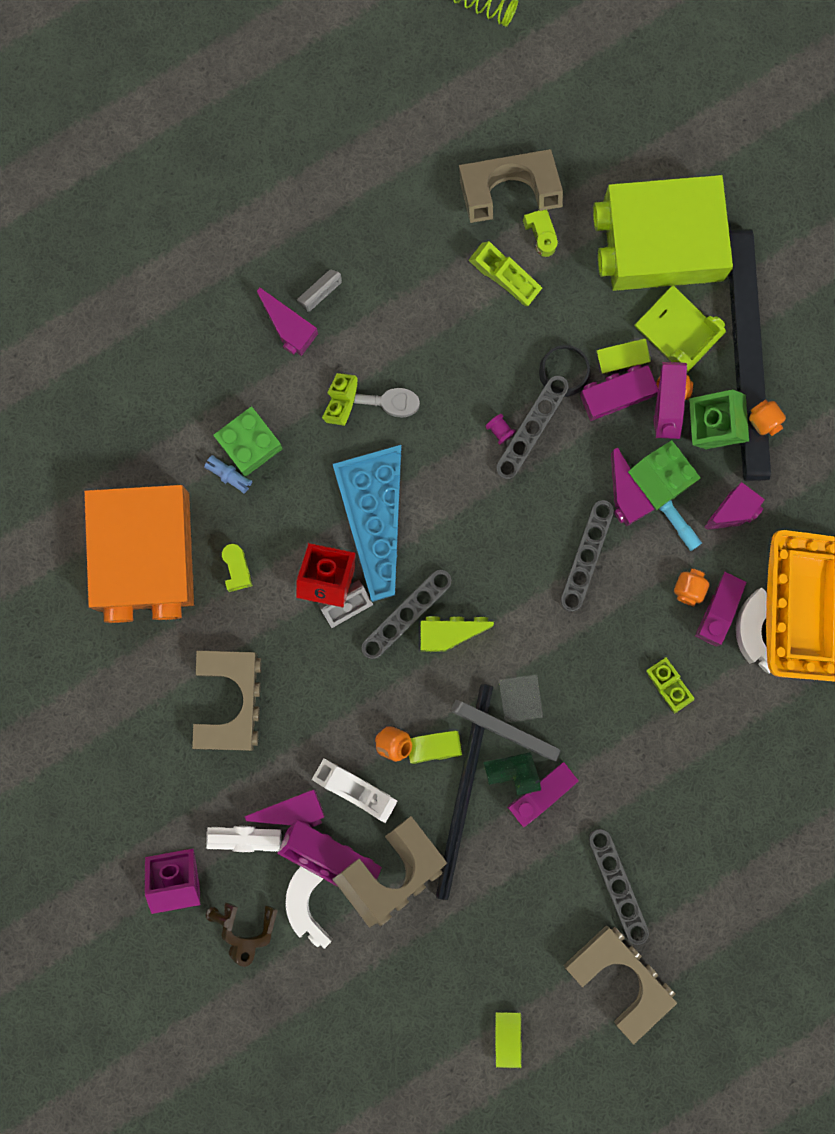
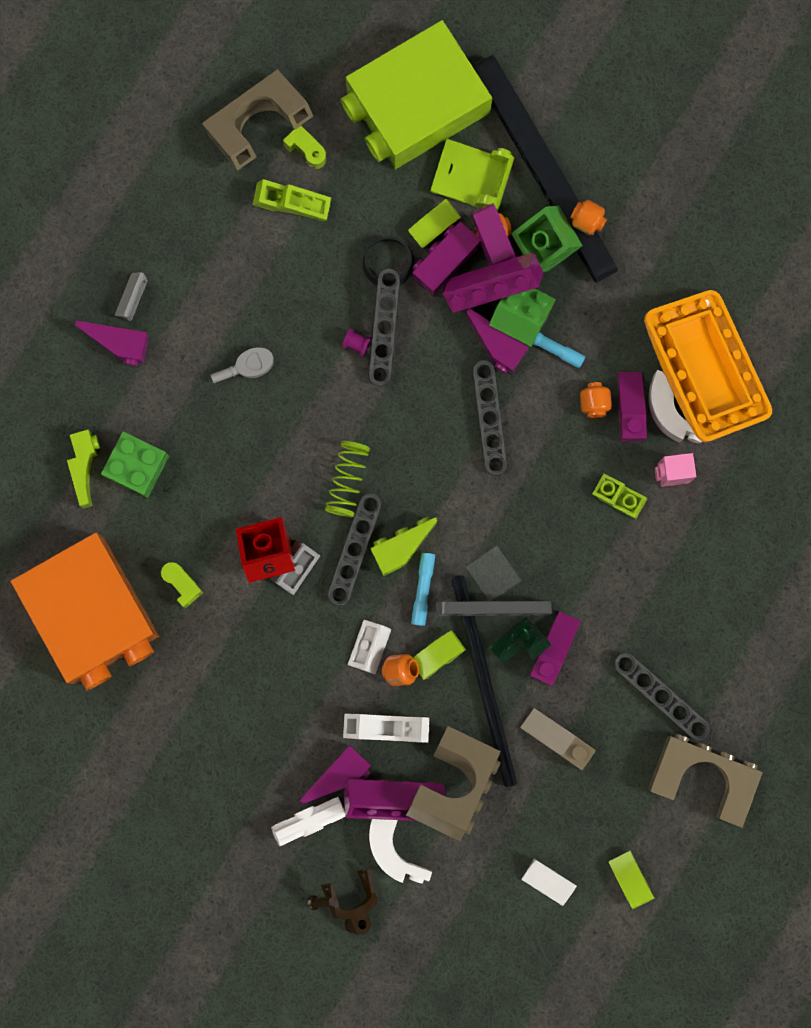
camera: 25 degrees left, 0 degrees up
magenta slope [145,849,200,914] -> none
dark tan arch [192,651,261,750] -> none
medium blue pin [204,455,252,493] -> none
lime slope [322,373,358,426] -> none
dark azure wing [333,445,401,602] -> none
magenta slope [704,482,765,530] -> none
none -> lime slope [67,430,100,509]
none -> lime piece [325,441,370,517]
none -> white slope [348,620,391,674]
none -> medium azure piece [411,553,435,626]
none -> magenta brick [443,252,543,313]
none -> dark tan slope [520,708,596,771]
none -> white slope [521,859,577,906]
none -> bright pink brick [655,453,696,487]

